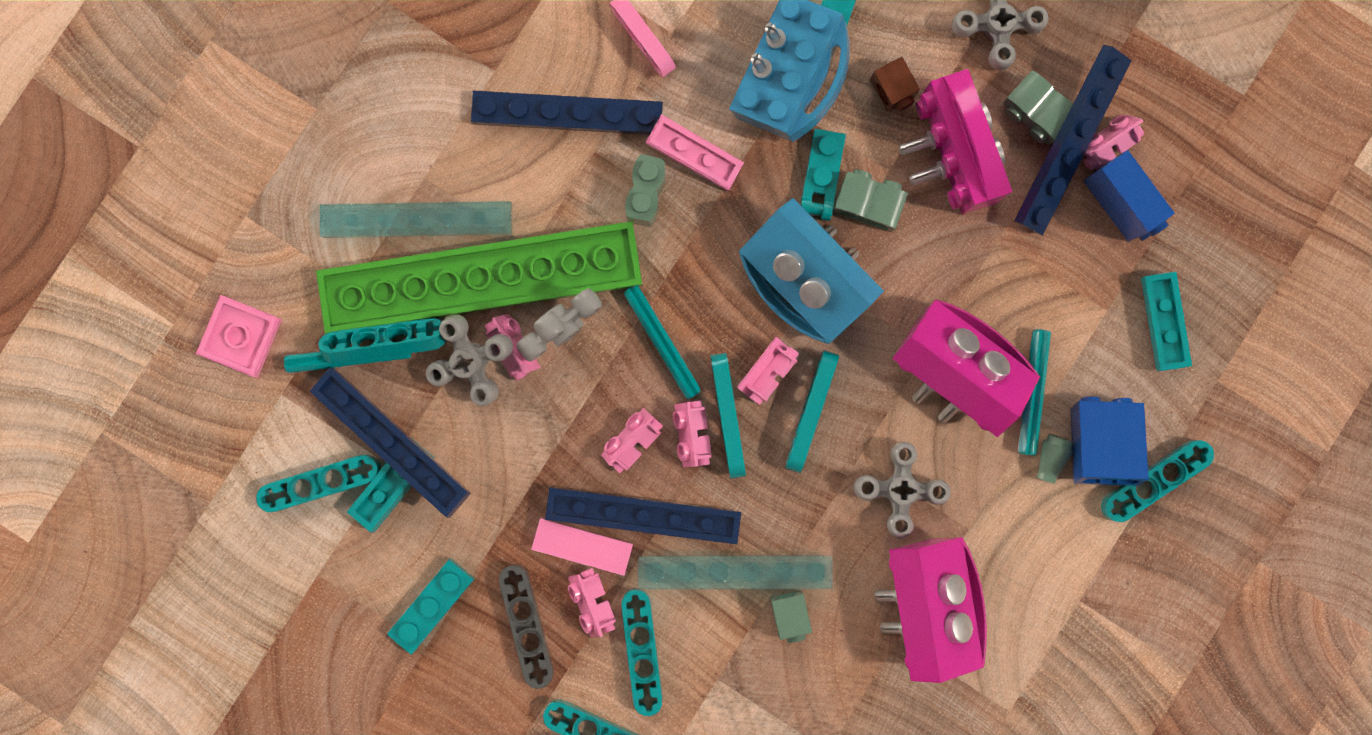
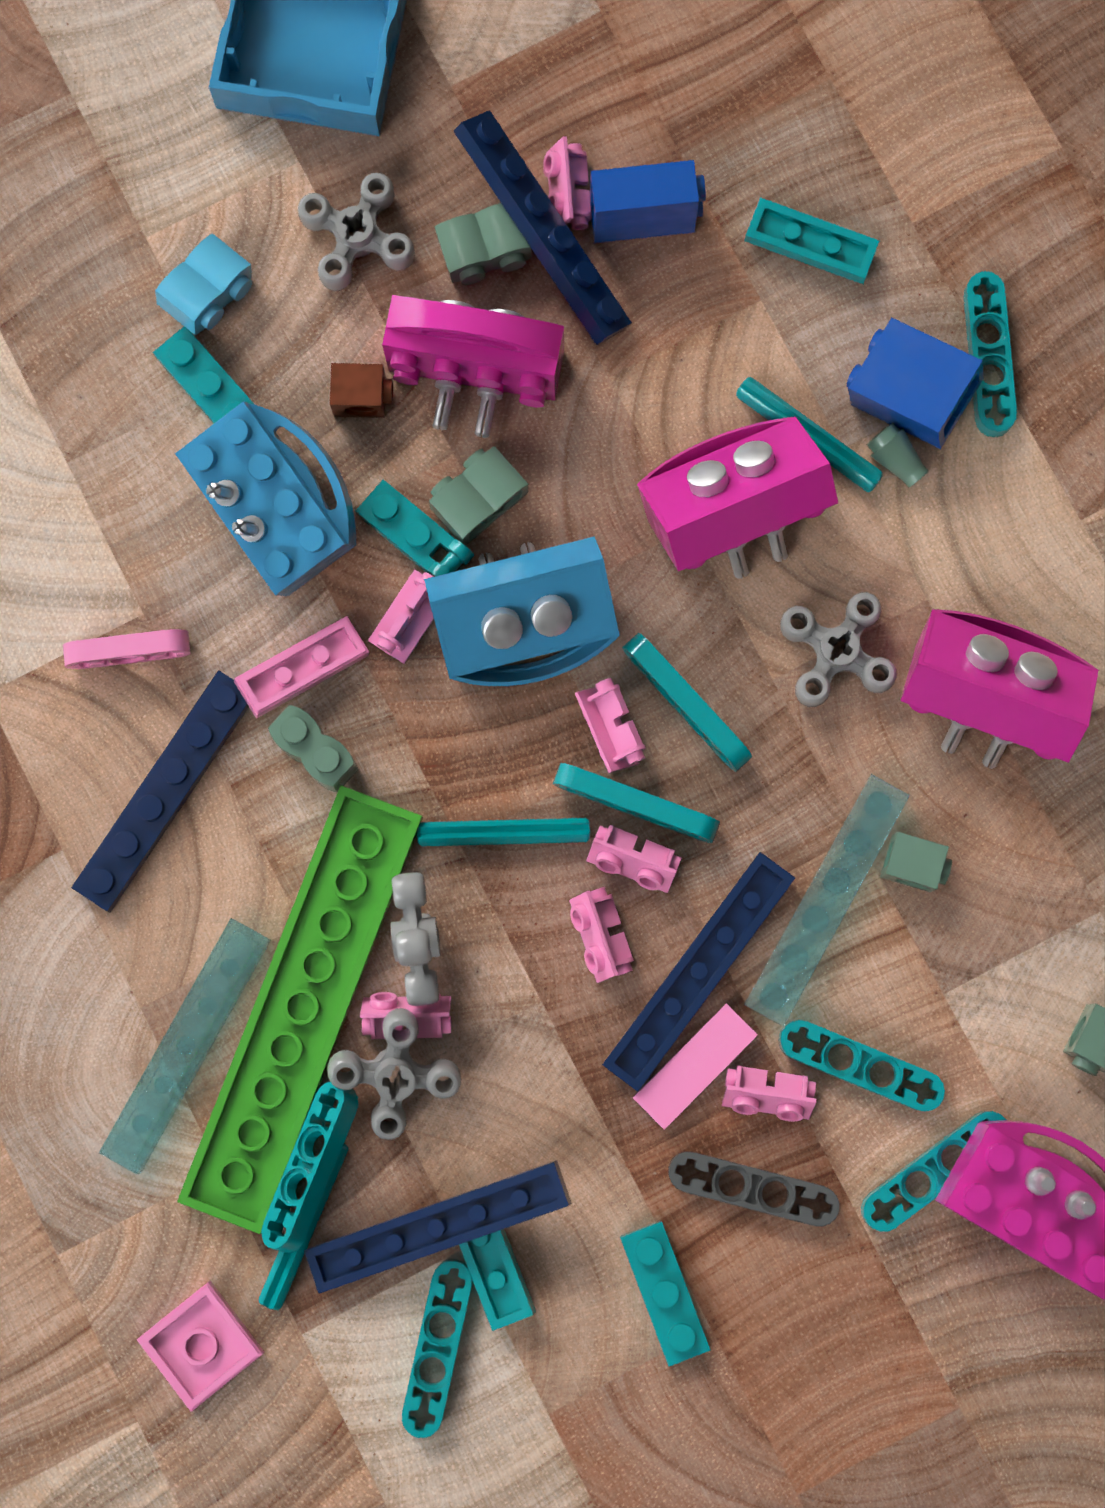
camera: 60 degrees left, 5 degrees down
none -> bright pink hinge [368,569,434,664]

